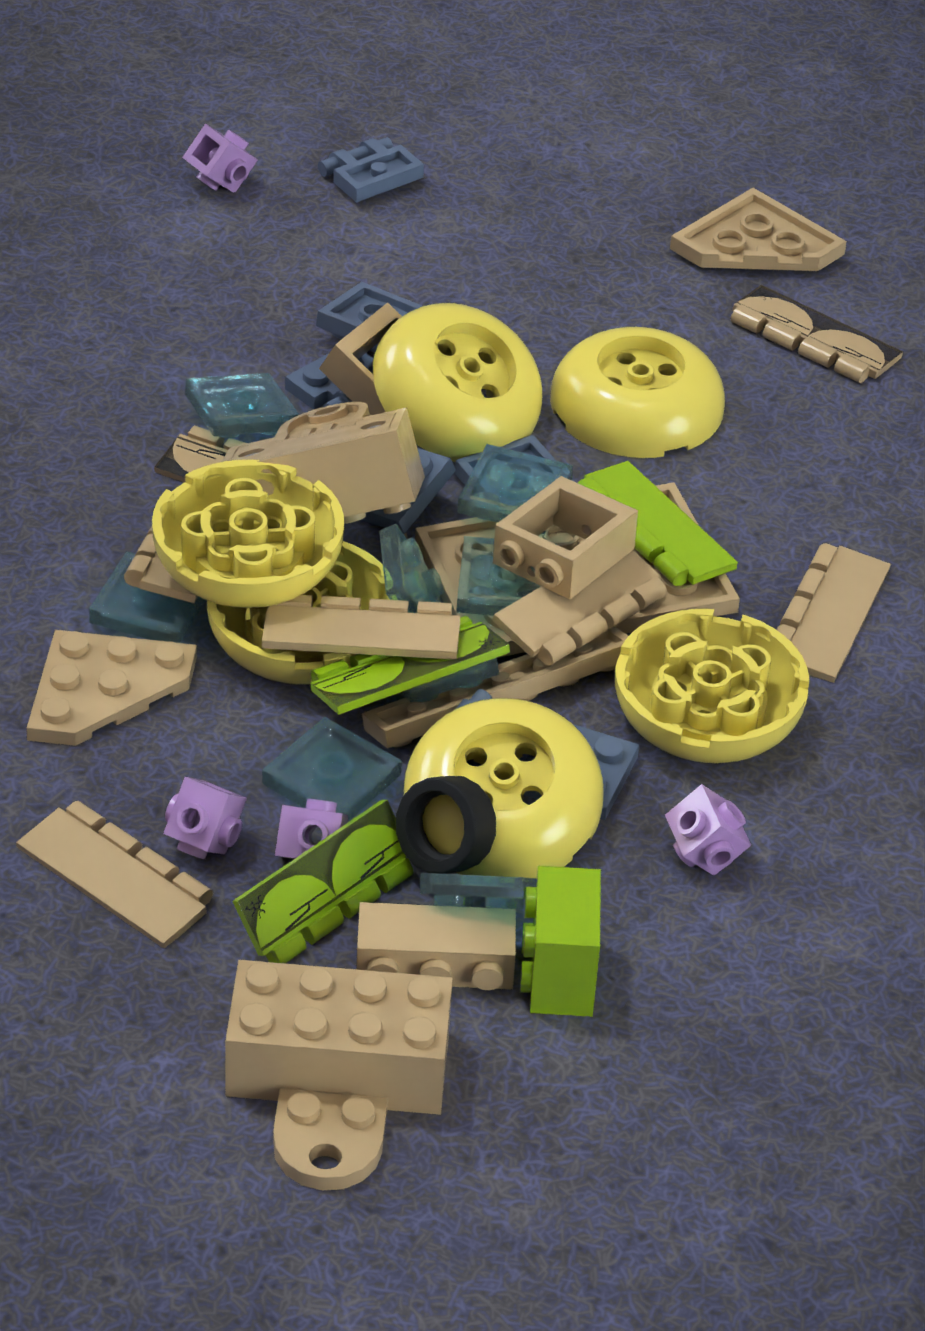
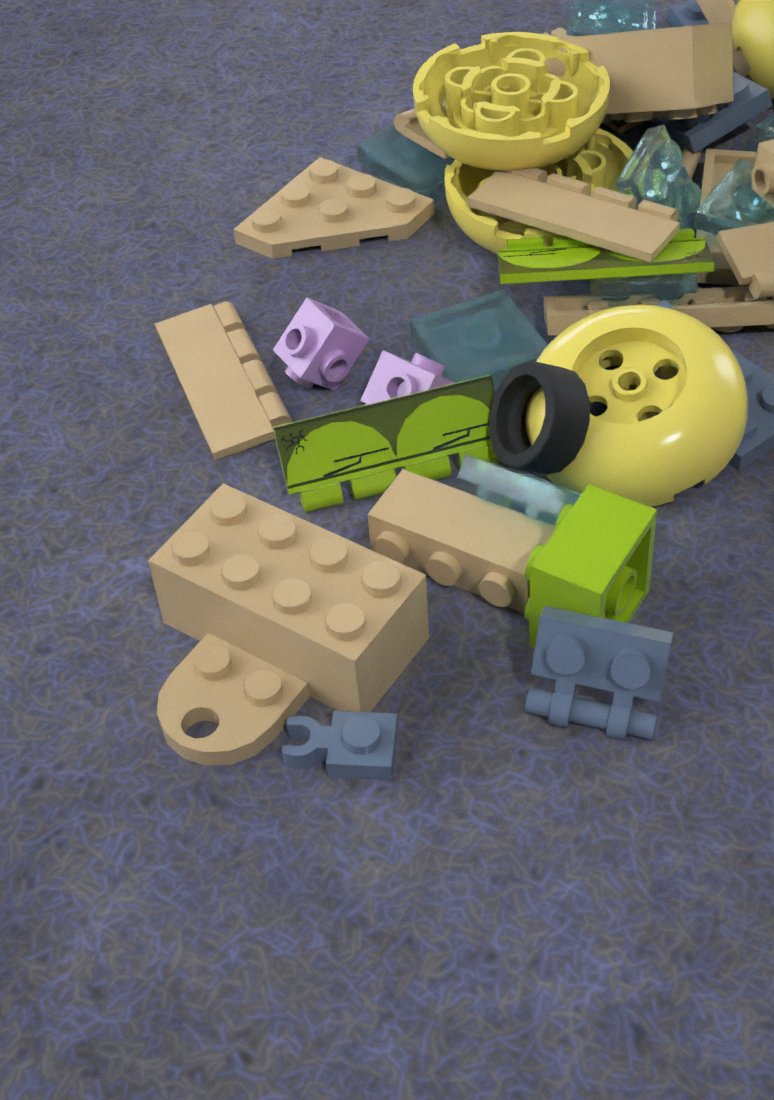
camera: 35 degrees right, 5 degrees up
none -> sand blue plate [282,711,398,780]
none -> sand blue plate [525,606,673,741]

